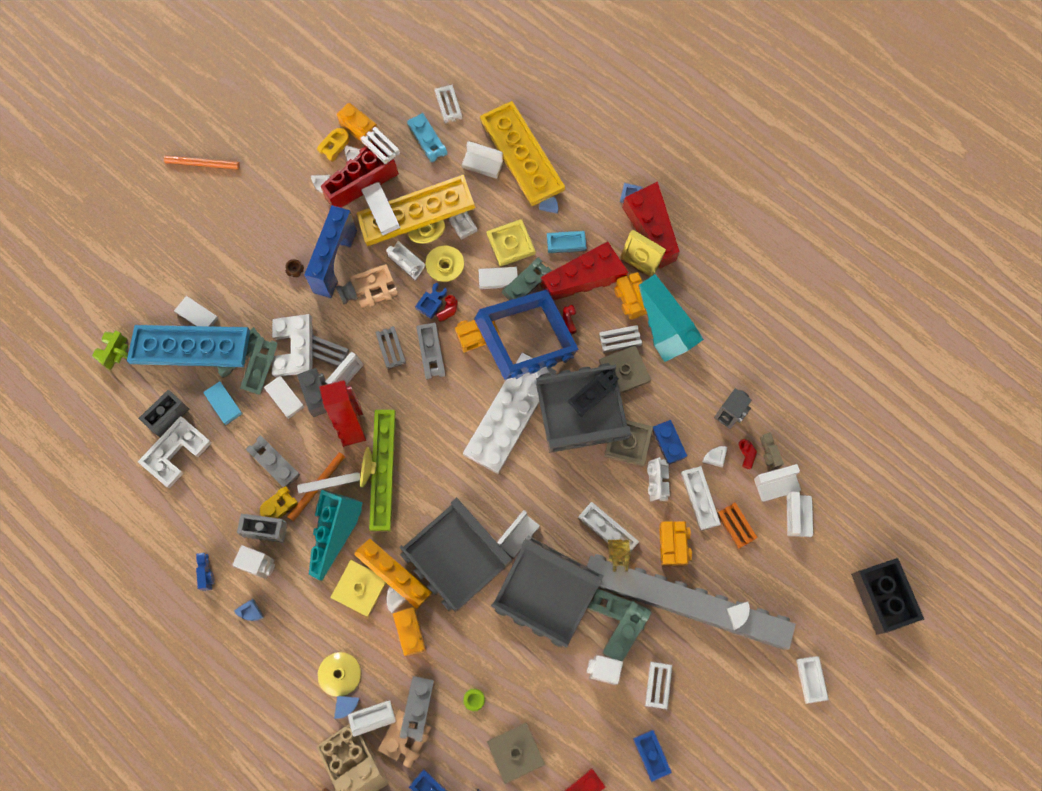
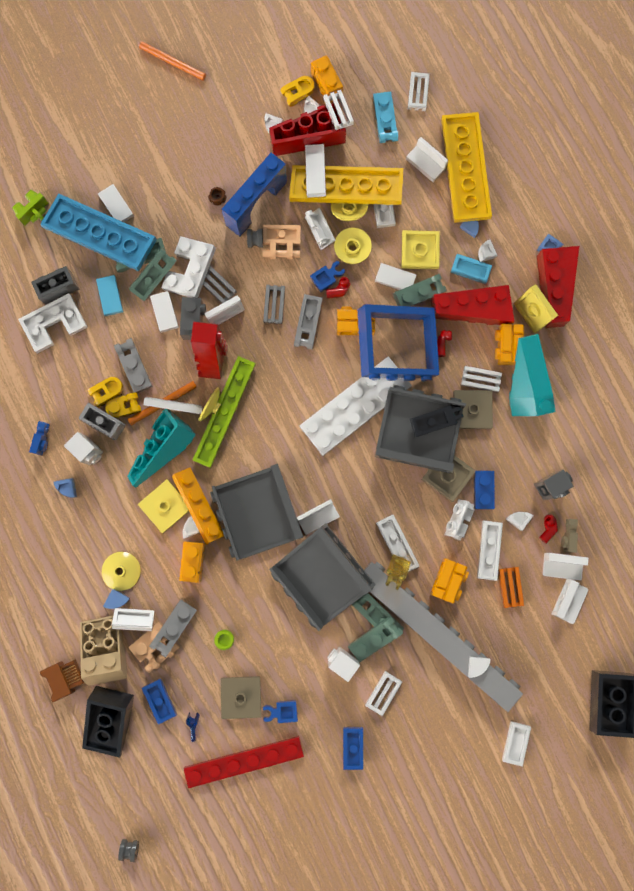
camera: 20 degrees right, 10 degrees up
none -> yellow plate [87,377,123,408]
none -> blue plate [263,700,298,723]
none -> white tile [478,239,497,262]

